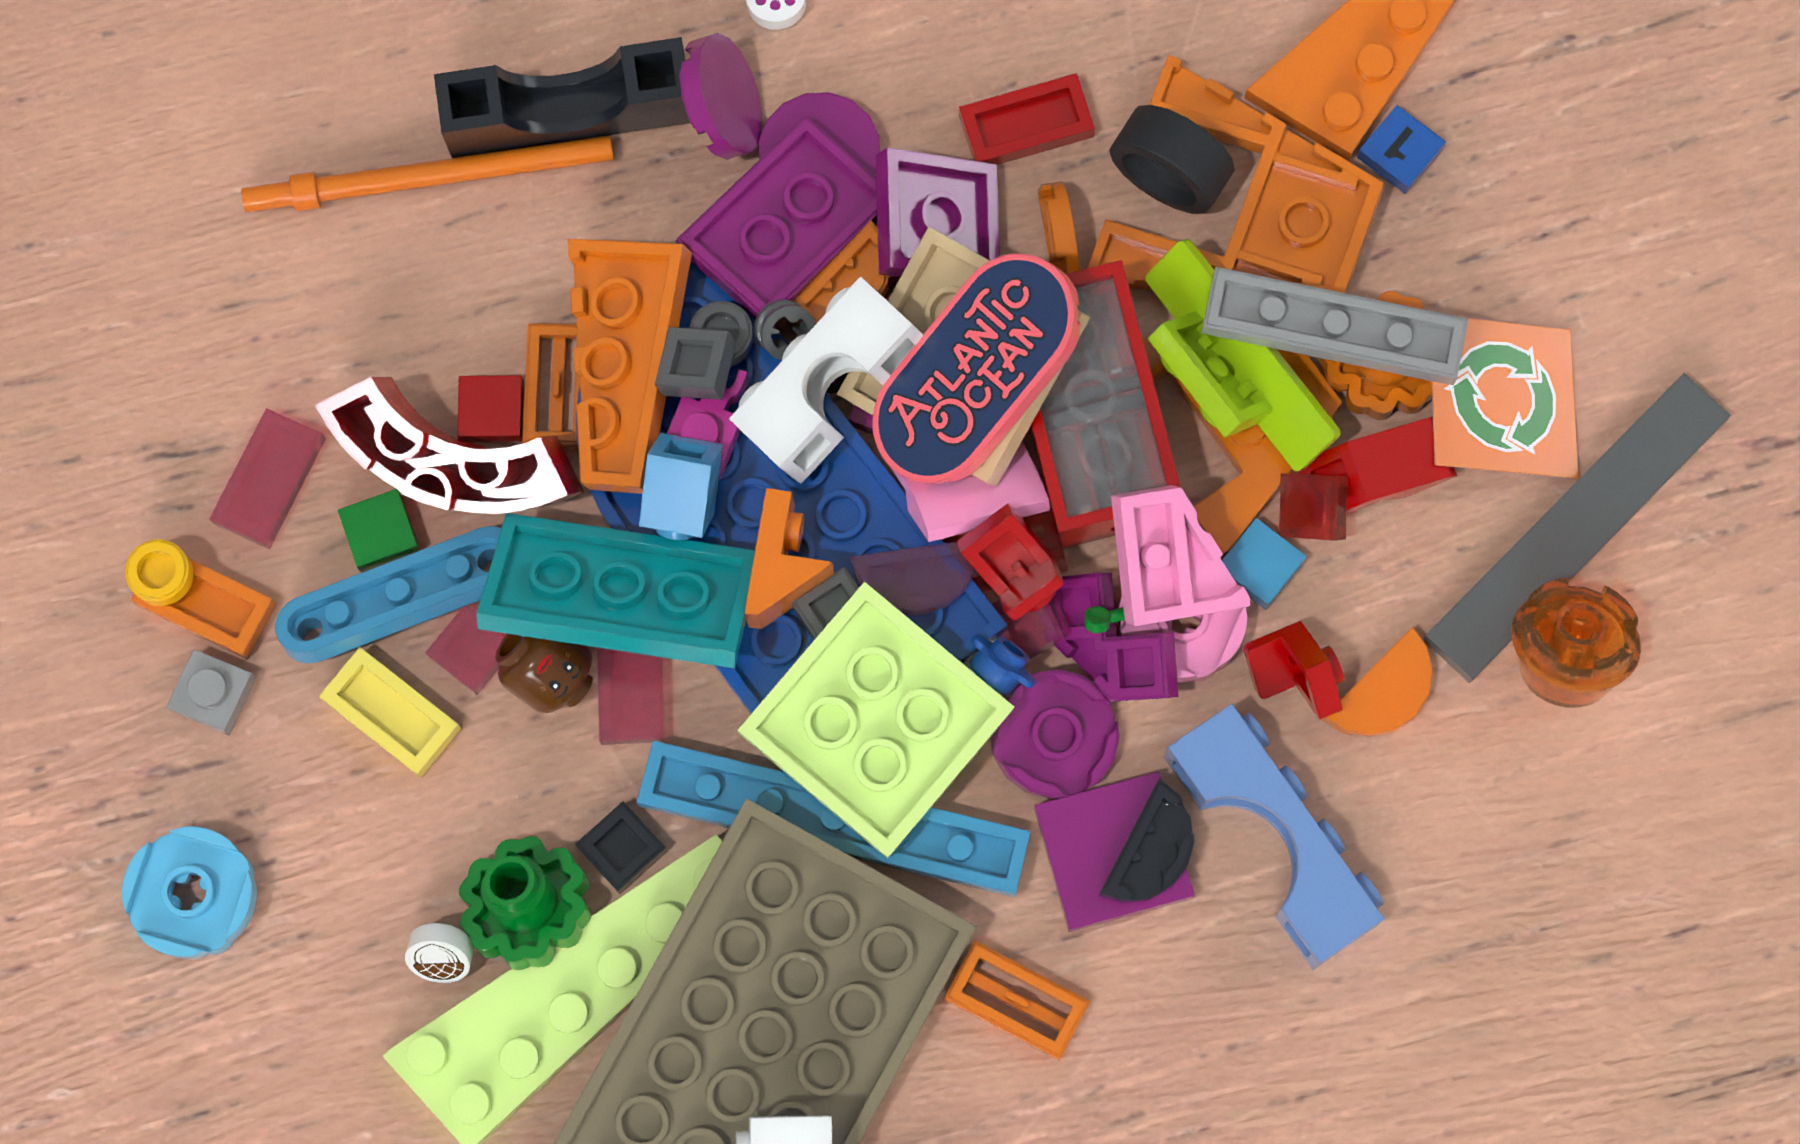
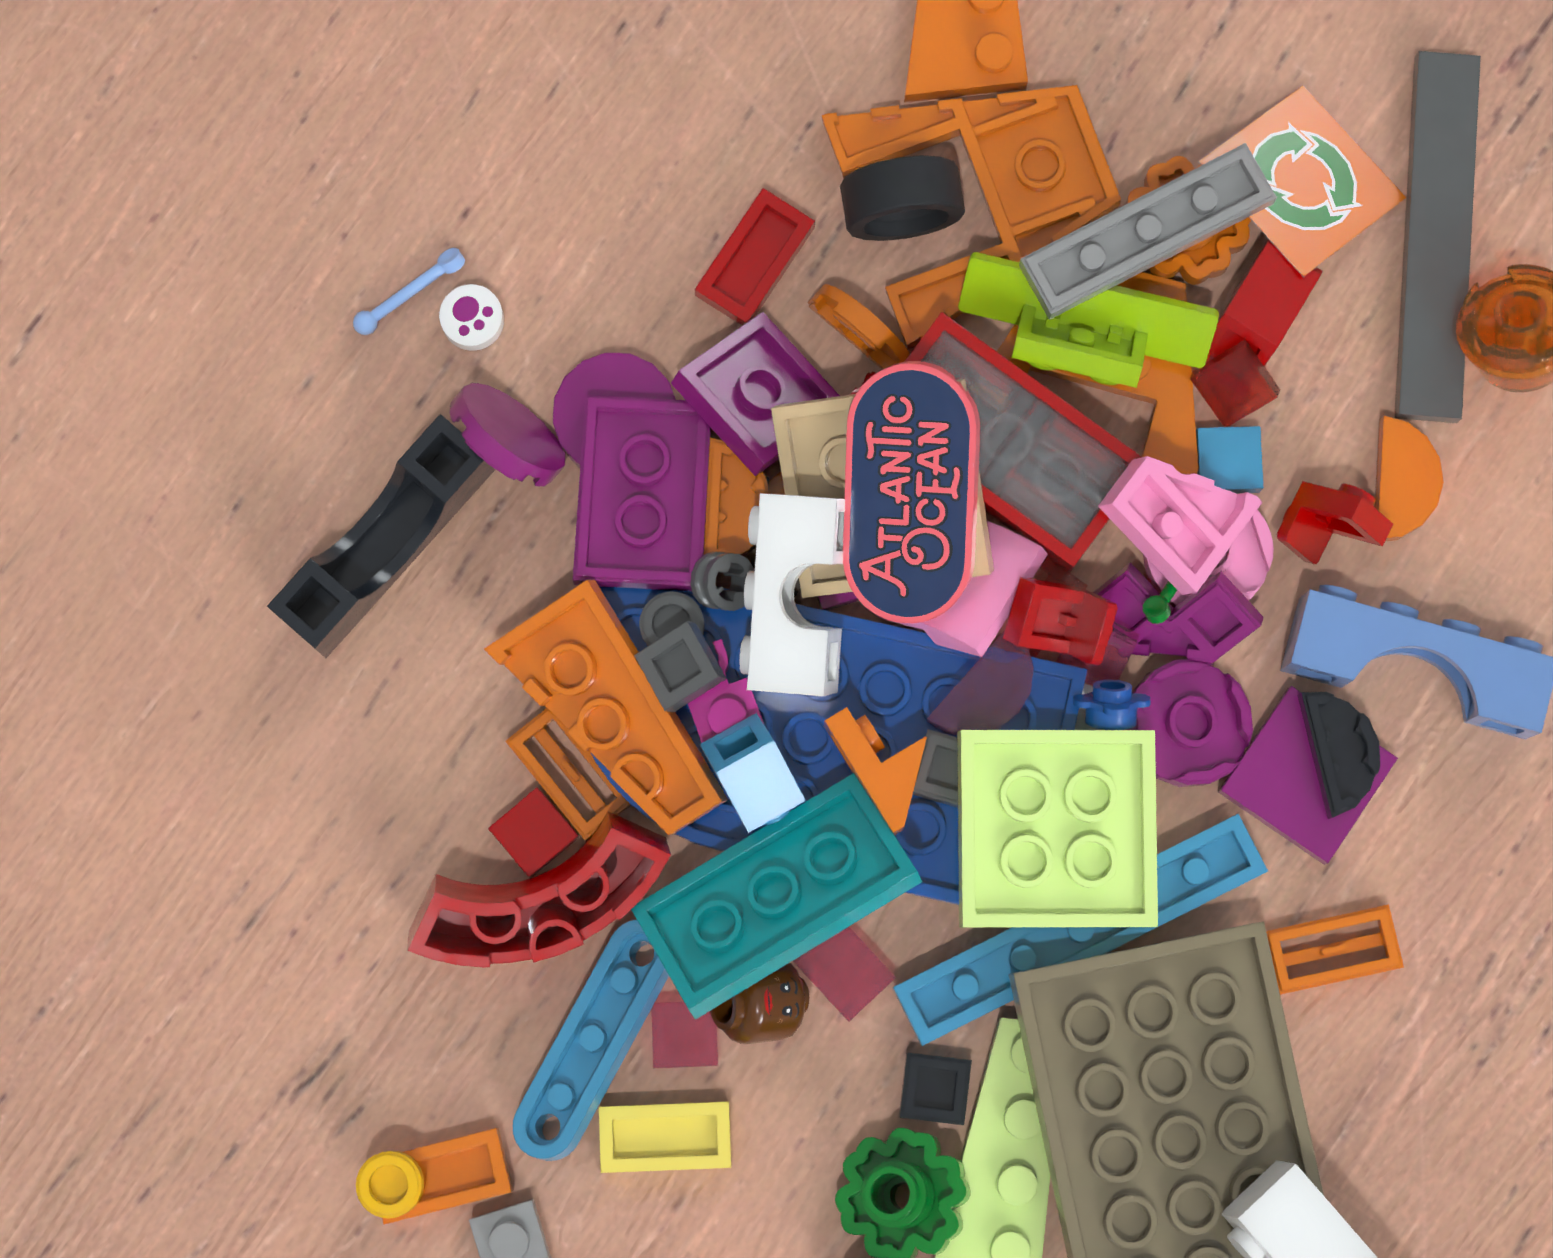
camera: 45 degrees left, 5 degrees up
clear pink tile [209,408,326,550] -> none
orange bar [241,136,614,212] -> none
green tile [337,489,420,573] -> none
blue tile [1356,105,1446,194] -> none

